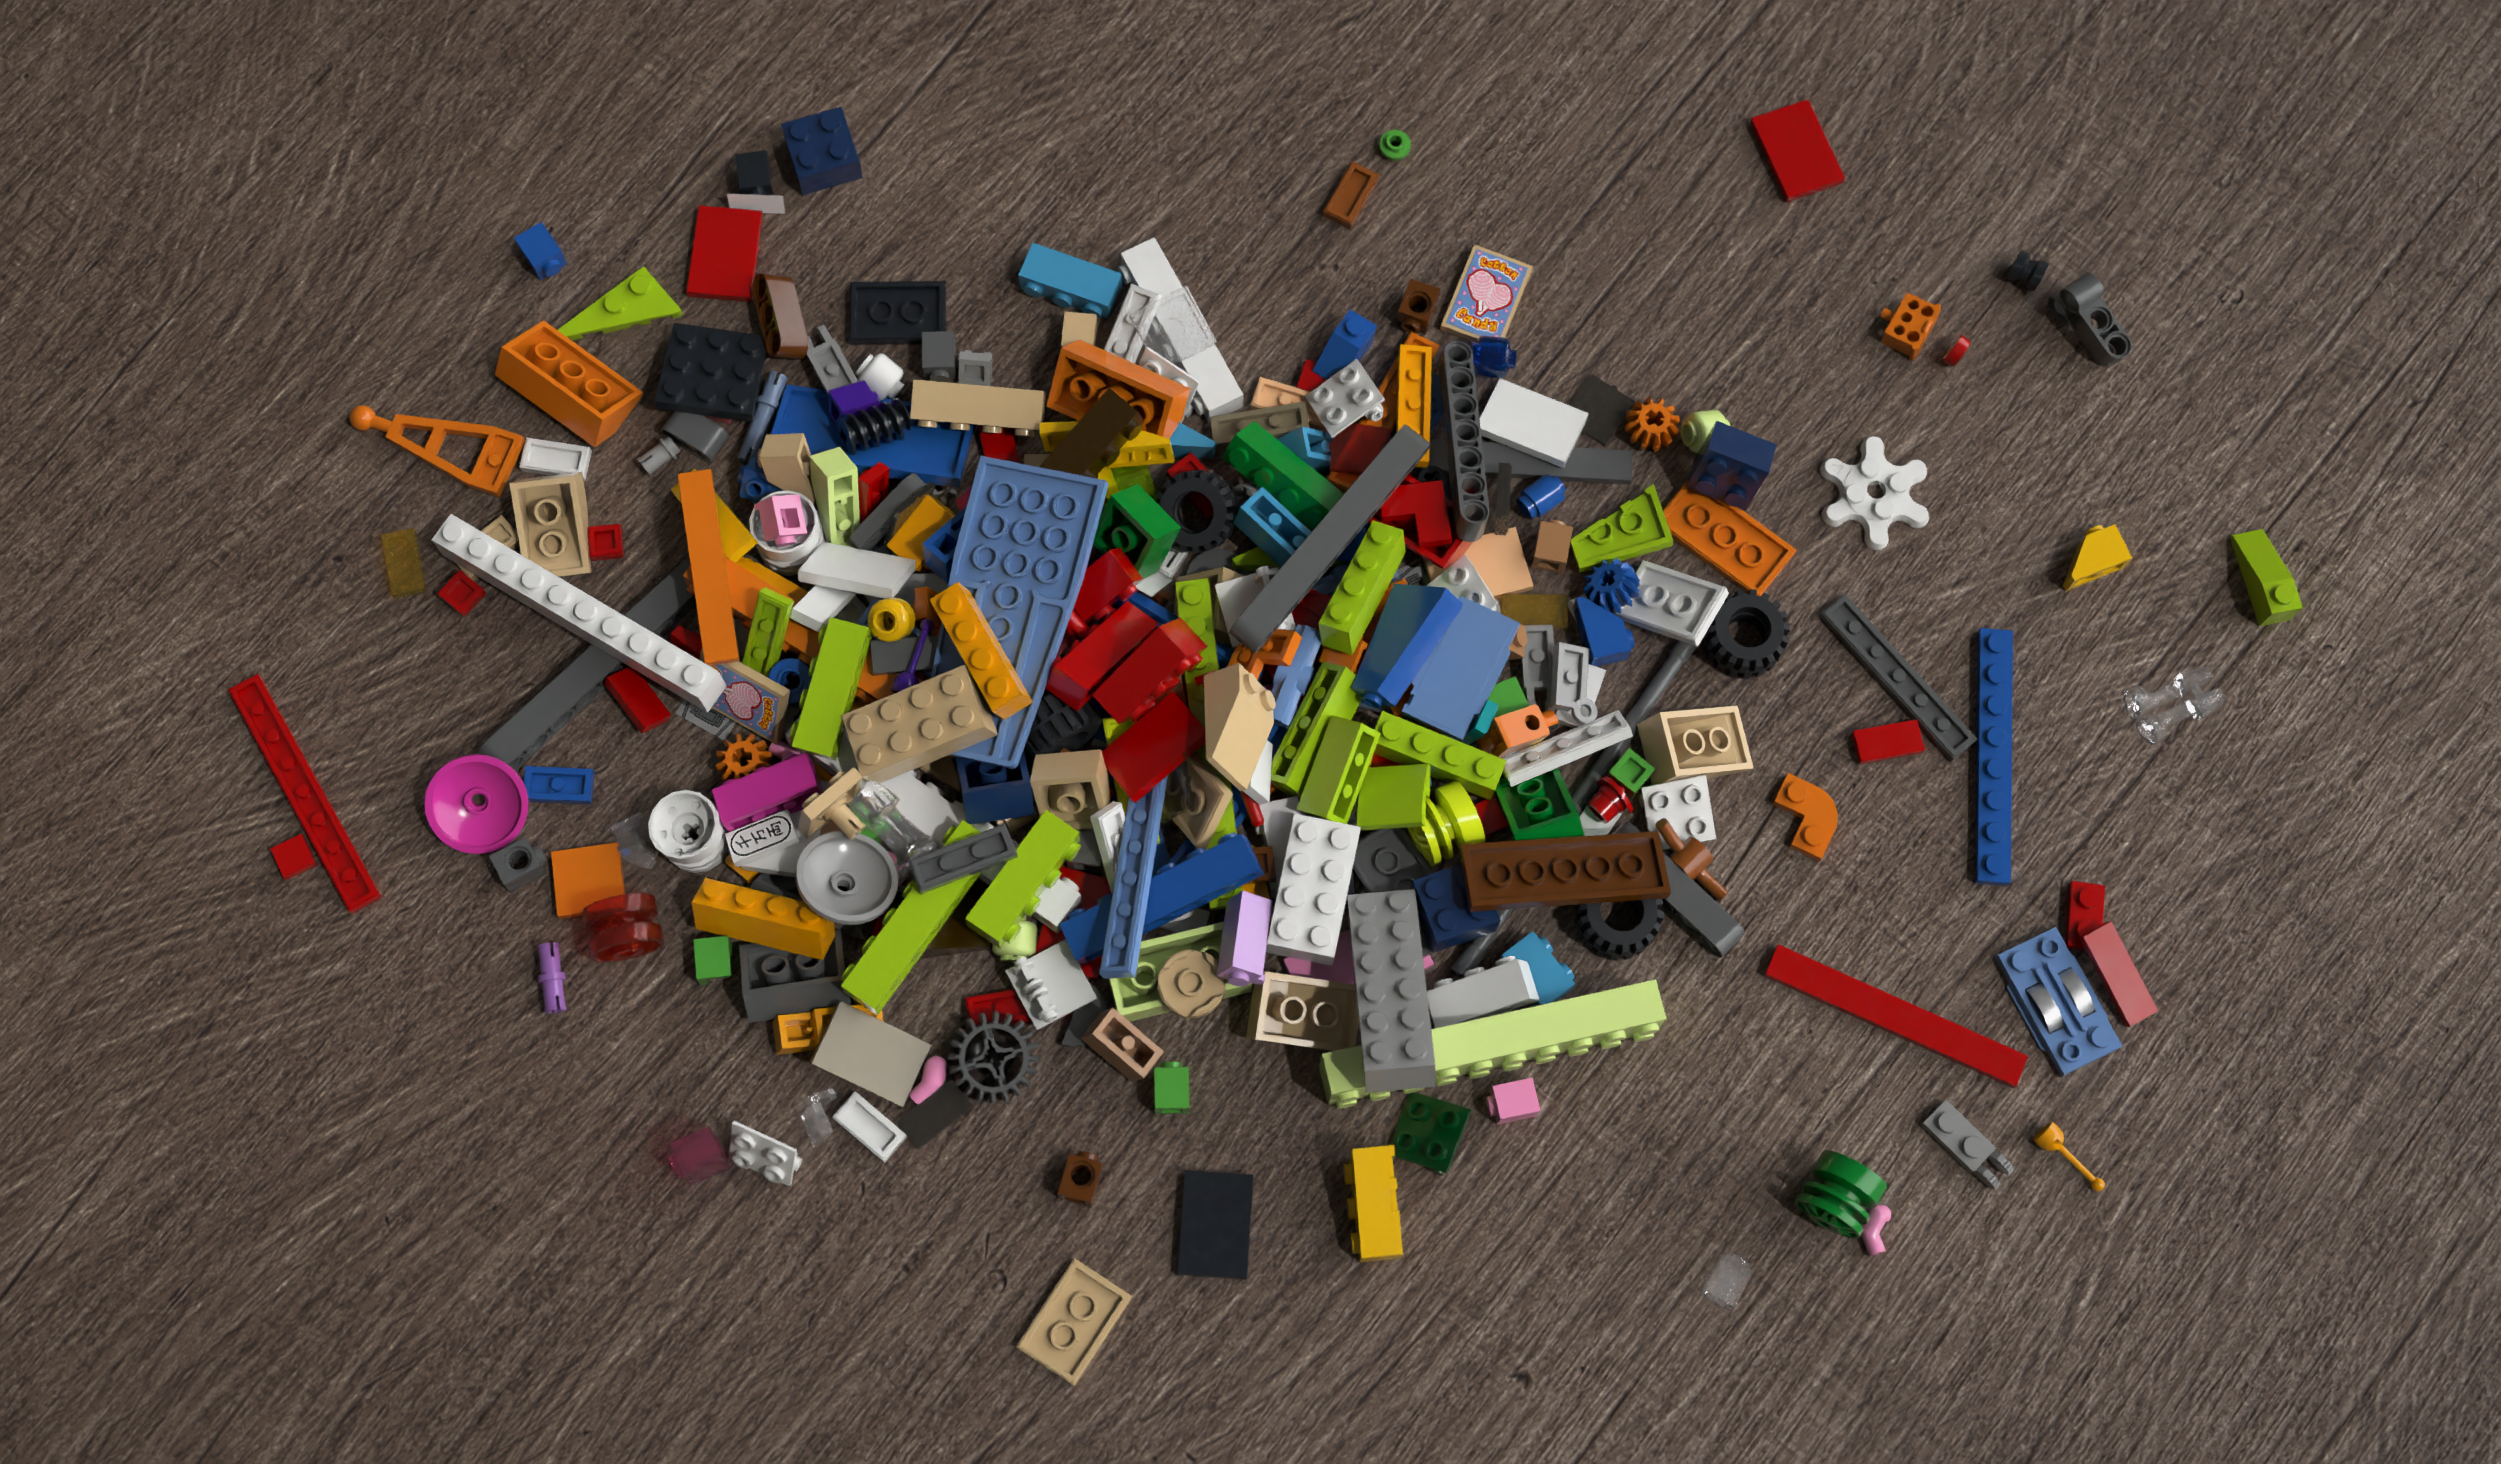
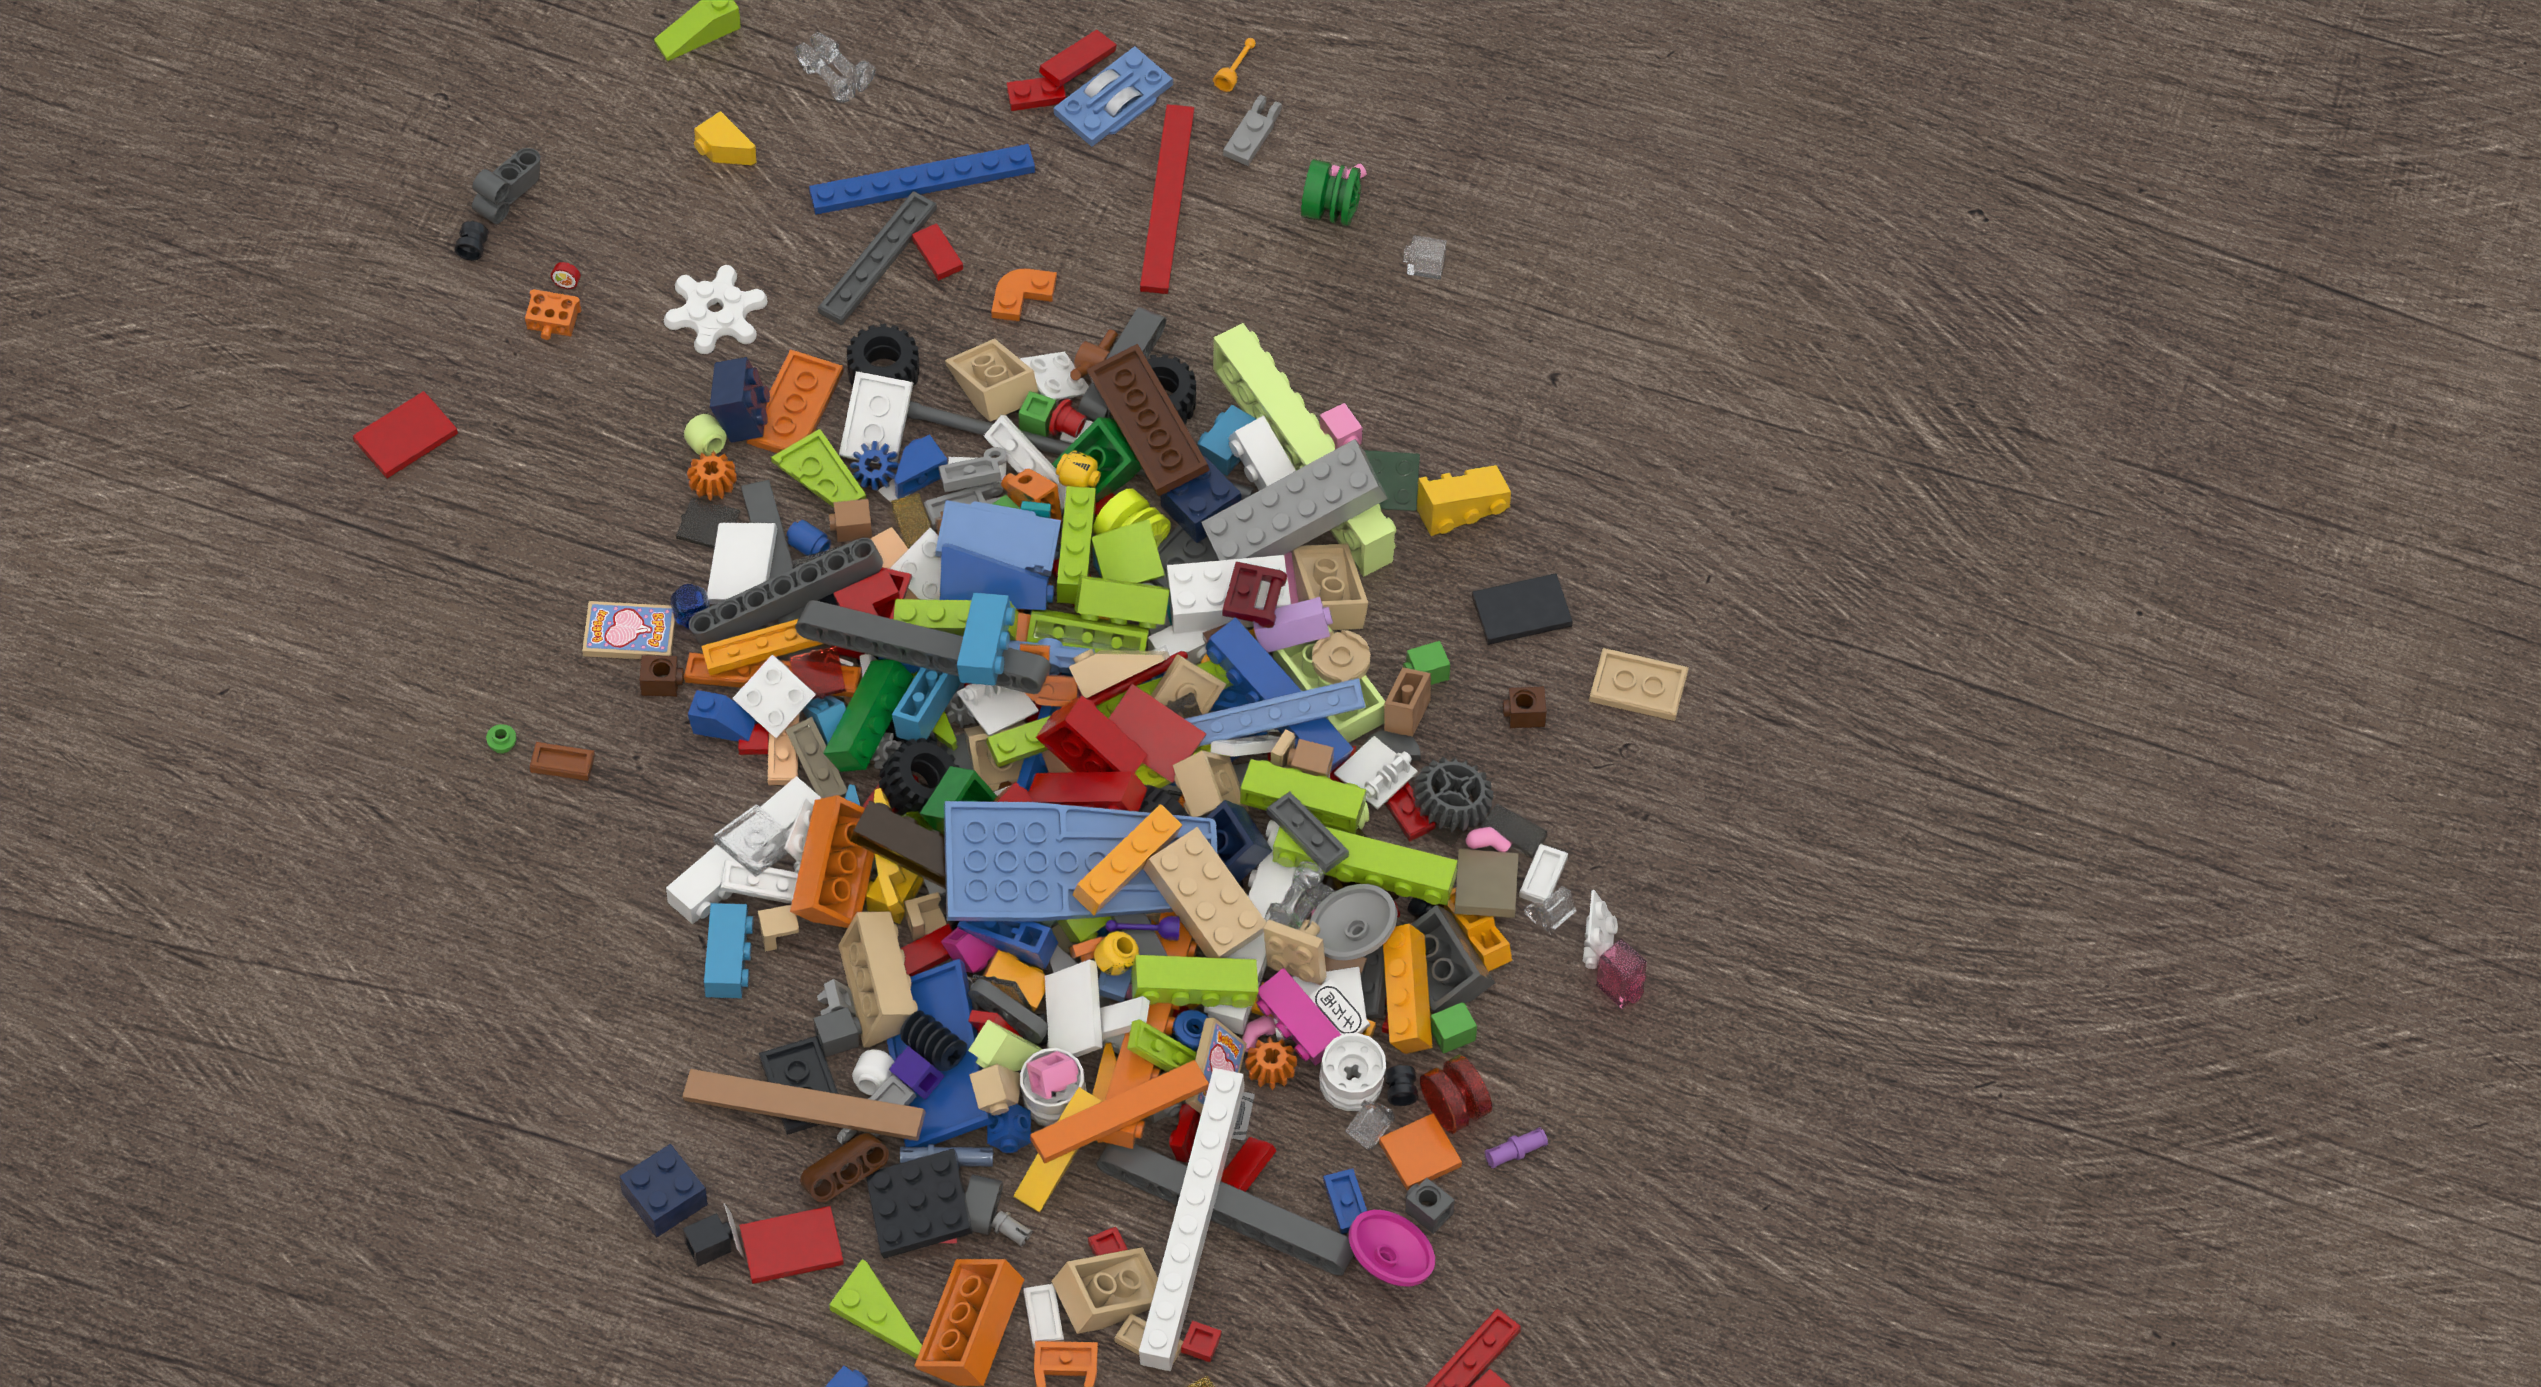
camera: 105 degrees left, 15 degrees down
none -> medium nougat tile [682,1069,926,1141]
none -> dark azure brick [957,593,1015,686]
none -> yellow head [1056,450,1101,488]
none -> dark red plate [1222,561,1287,628]
none -> tan tile [1271,729,1295,768]
none -> medium nougat brick [1287,739,1334,777]
none -> black wheel [1385,1065,1418,1106]

